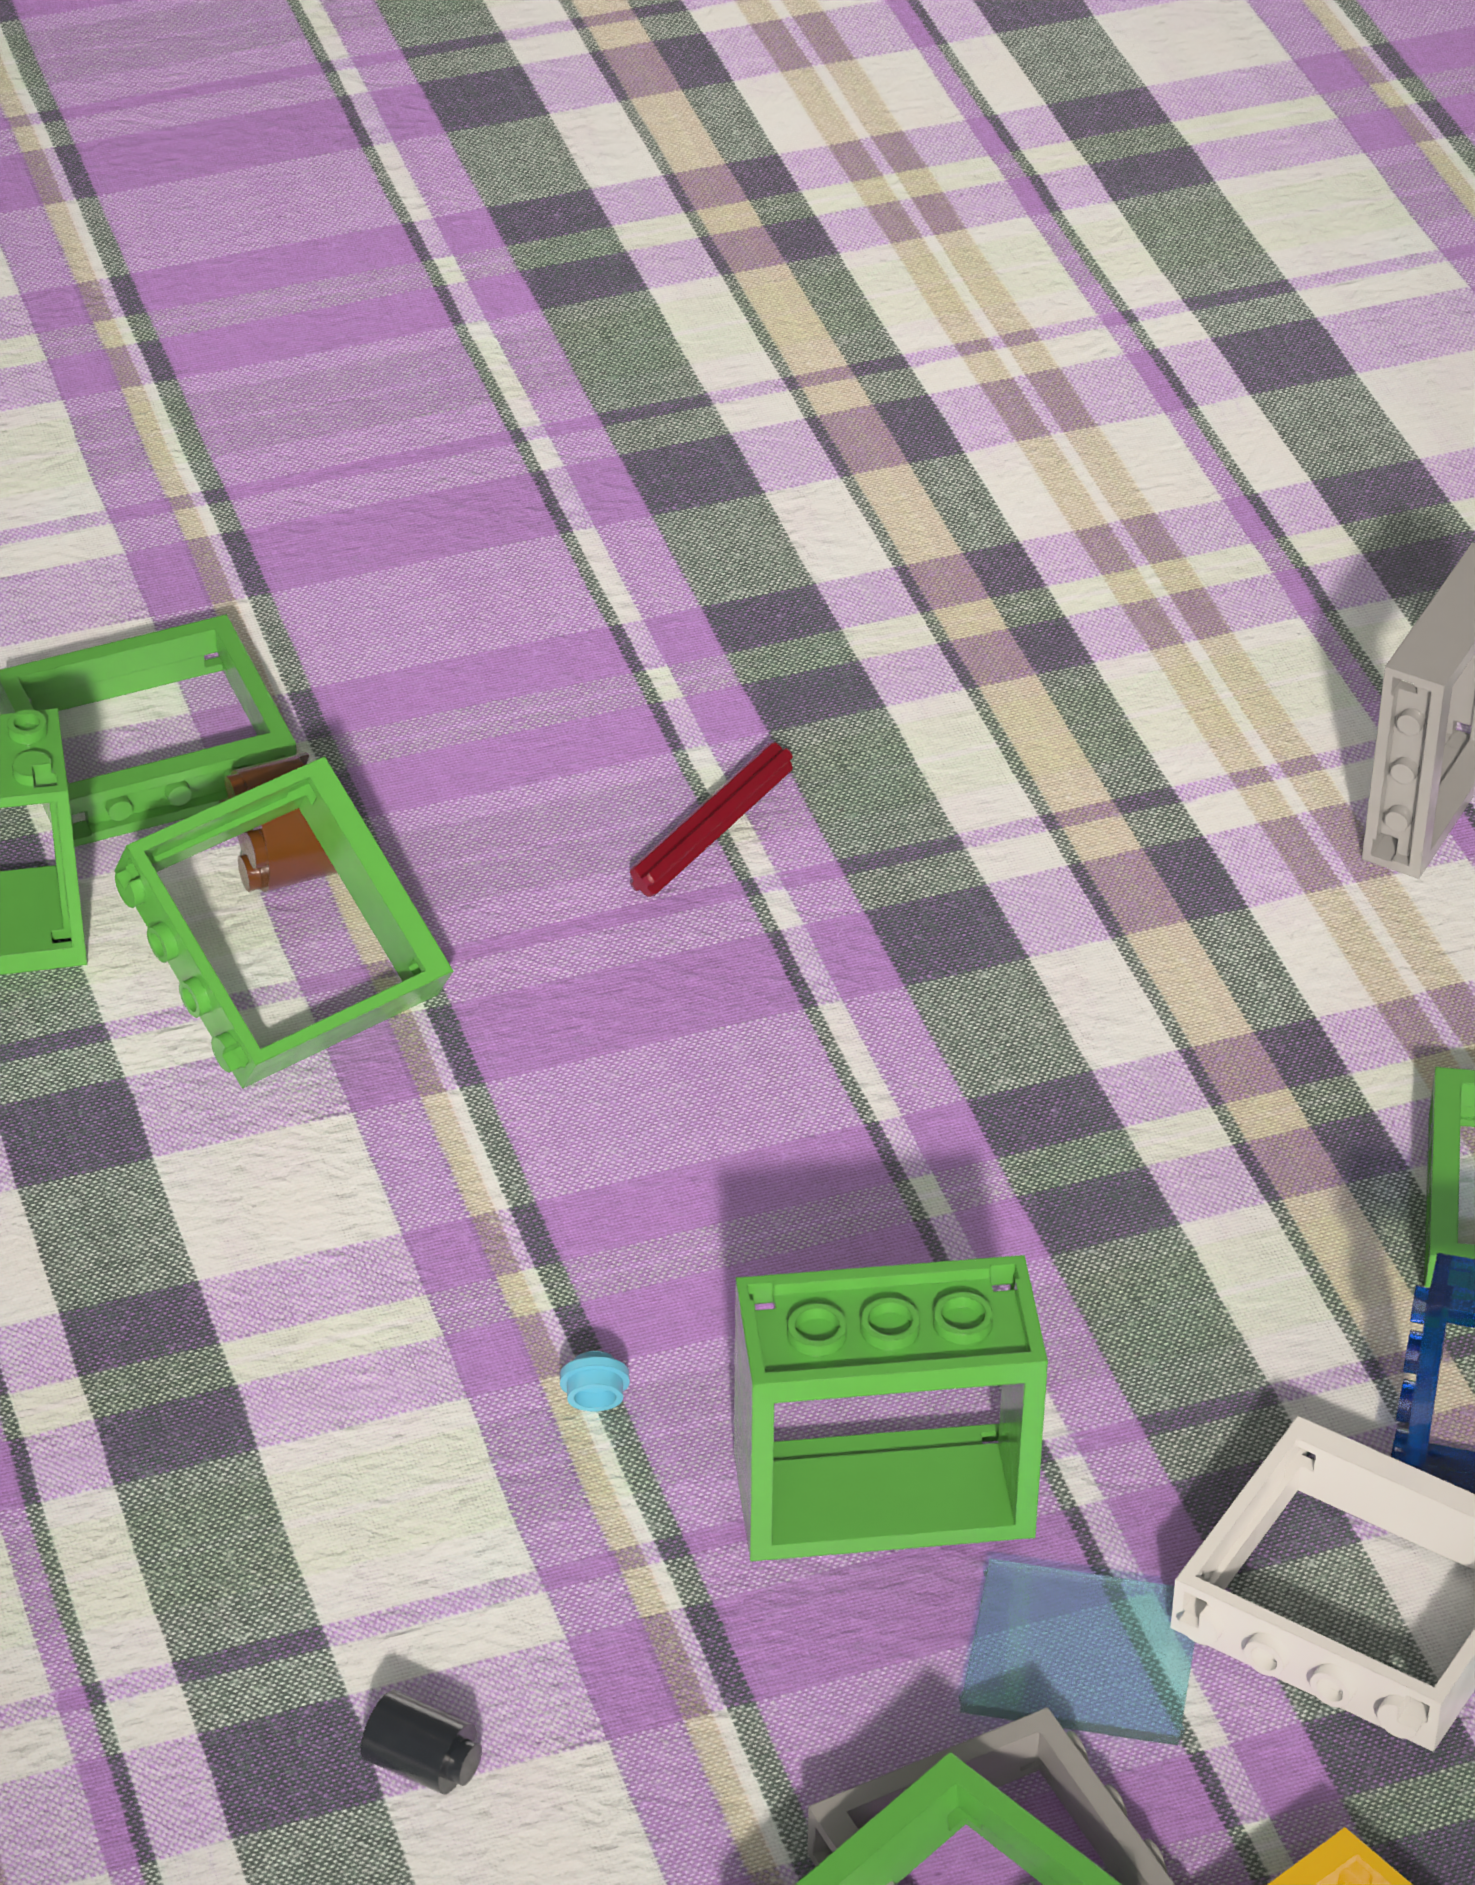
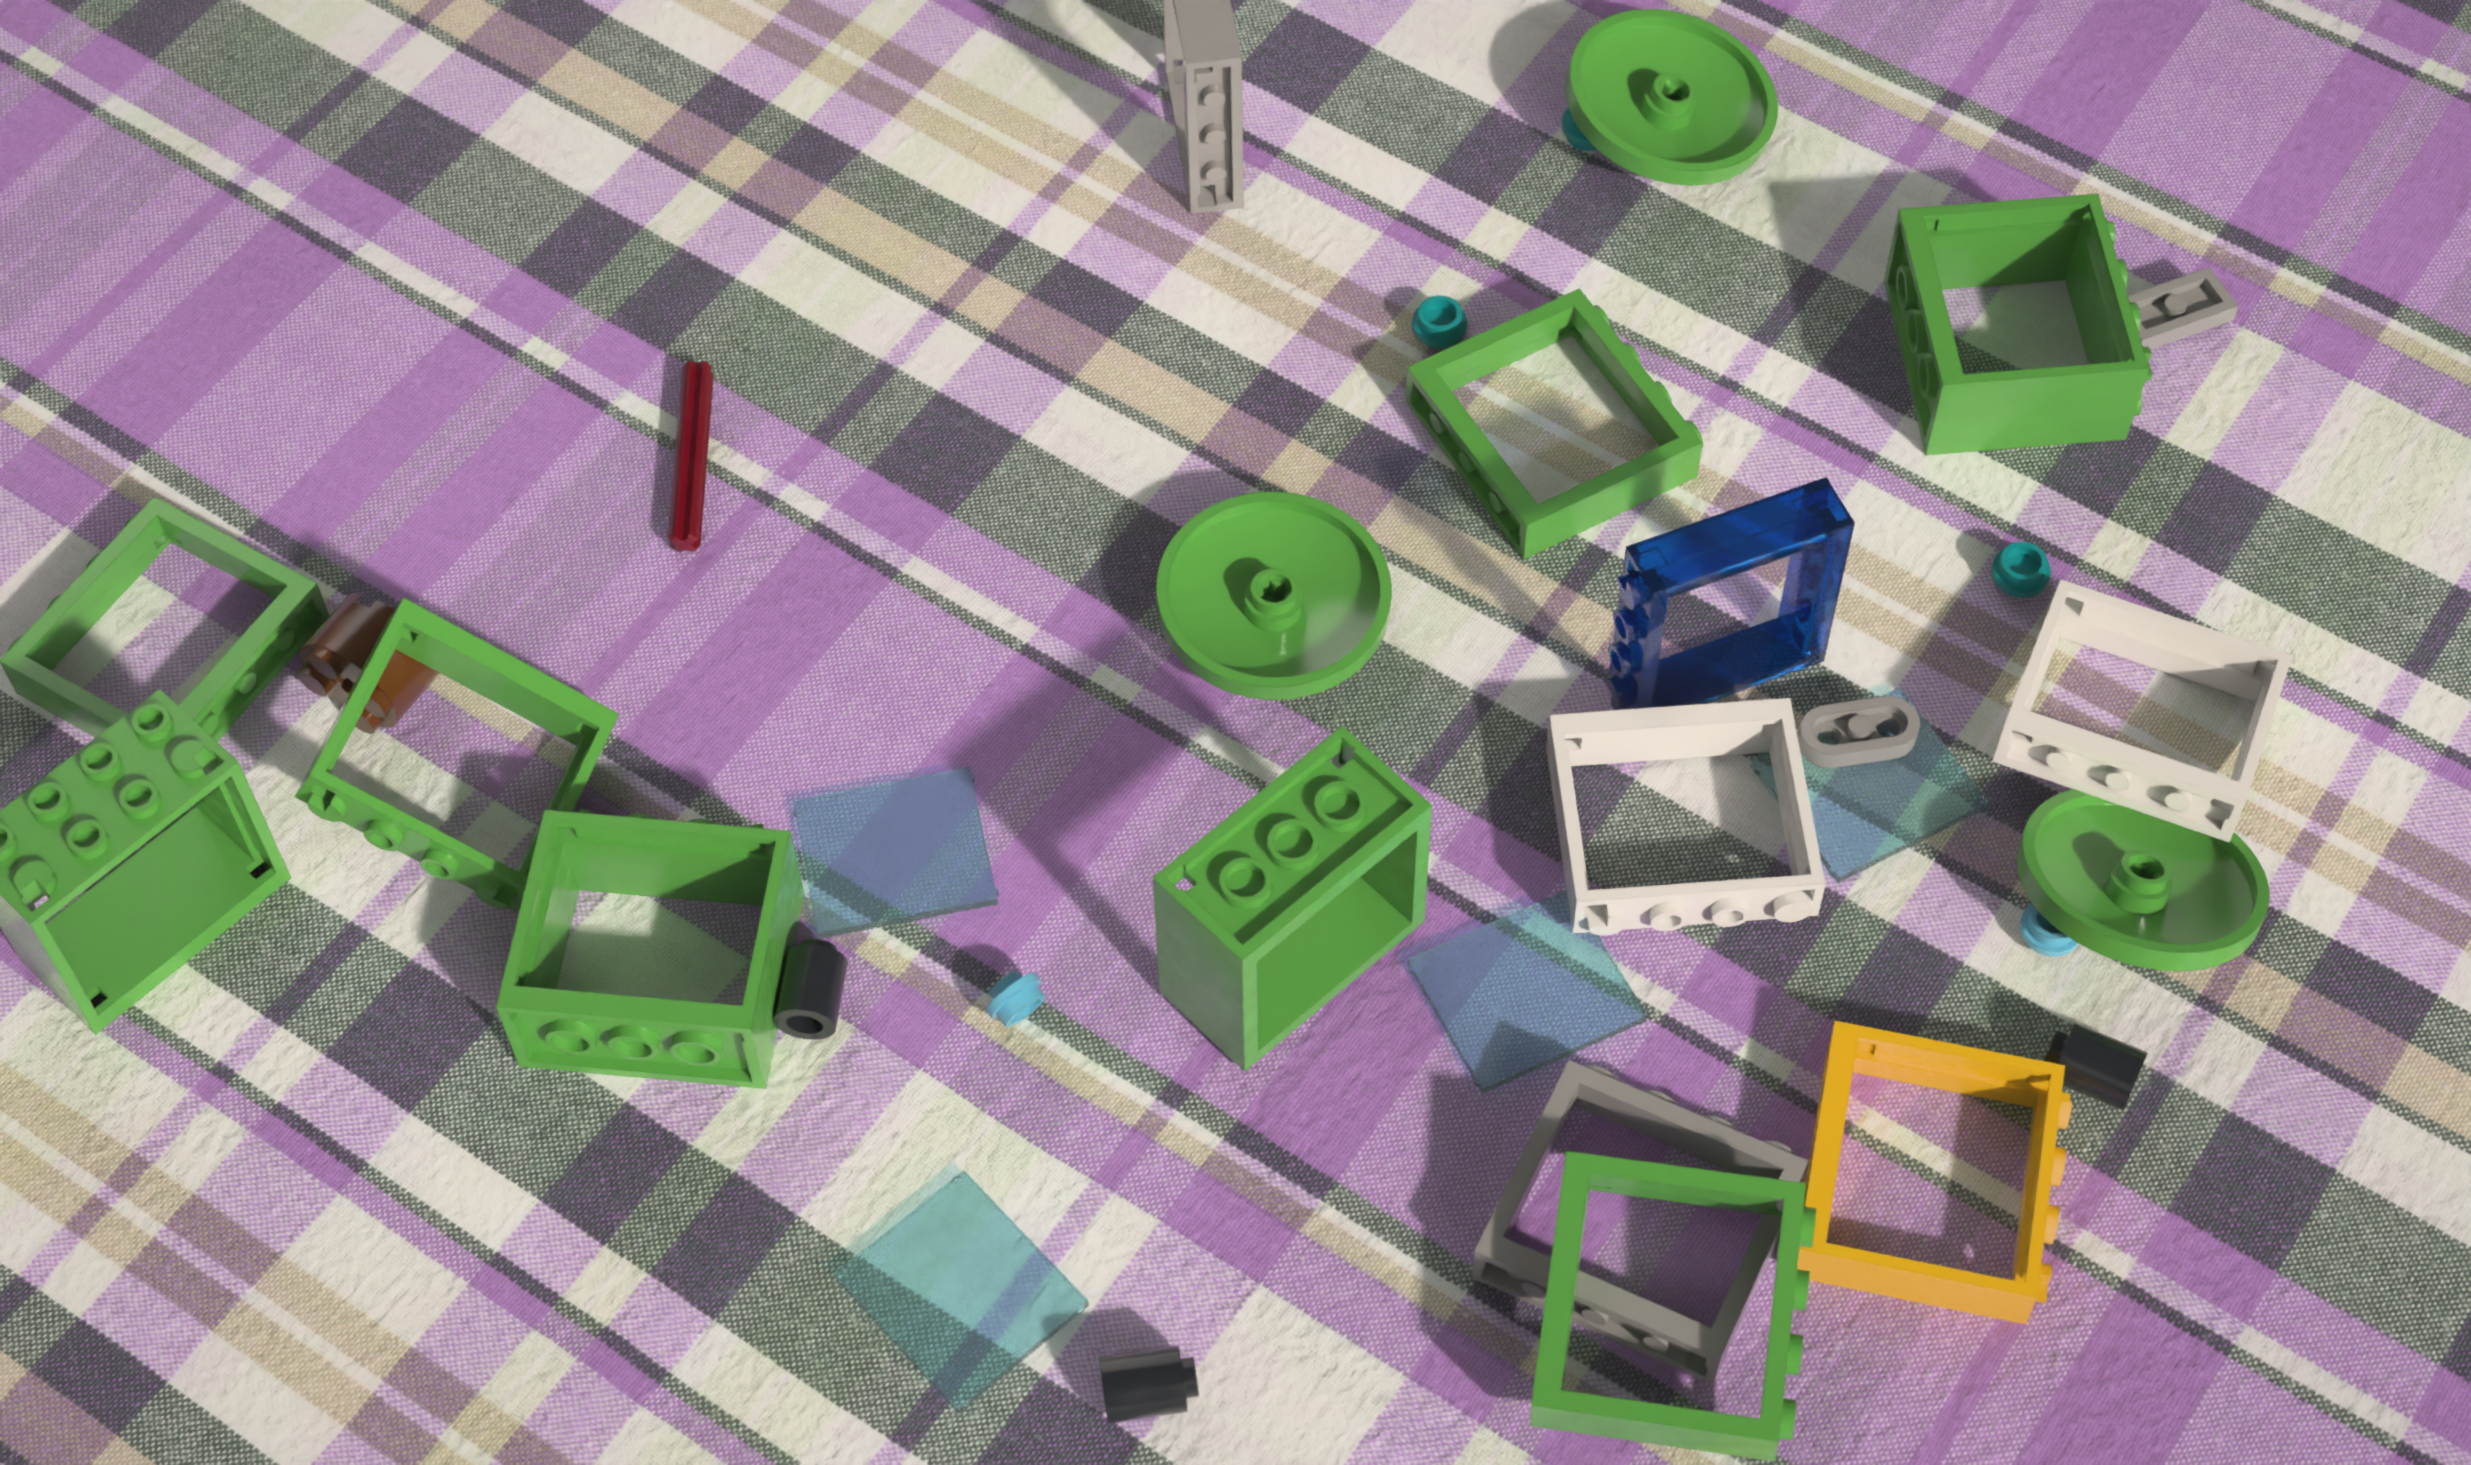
camera: 35 degrees left, 15 degrees up
none -> bright green window [496,808,805,1089]
none -> black brick [773,939,848,1040]
none -> clear light blue piece [793,767,999,939]
none -> clear light blue piece [834,1170,1089,1414]
none -> bright green dish [1156,491,1392,700]

